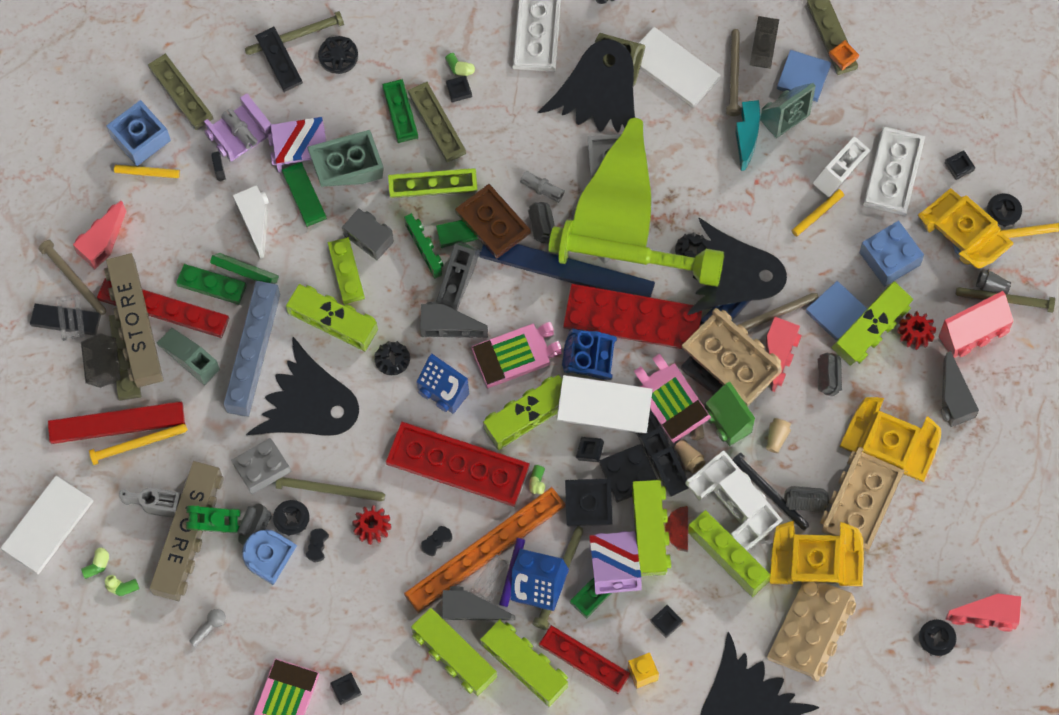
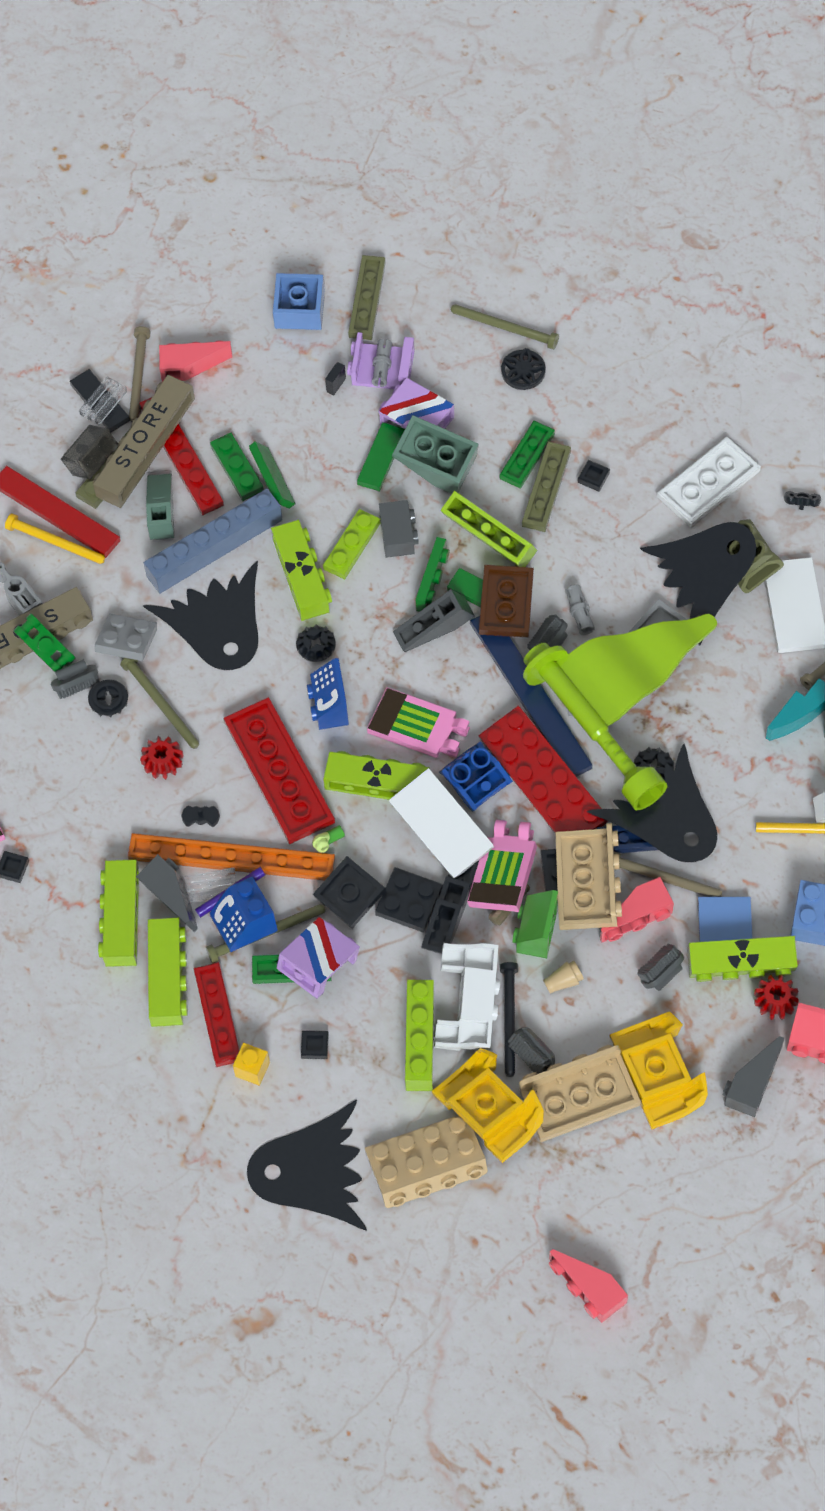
camera: 45 degrees right, 5 degrees down
yellow bar [114,164,180,178] -> none
white slope [233,185,269,259] -> none
medium blue tile [242,530,297,585] -> none
black tile [255,26,303,92] -> none
black piece [306,528,329,563] -> none
dark grey slope [420,302,488,338] -> none
yellowish green arm [445,53,475,76] -> none
black tile [576,437,604,462] -> none
lime brick [632,480,671,576] -> none
clear red tile [665,506,688,552] -> none
tan cone [674,440,706,473] -> none
black gear [919,619,957,657] -> none

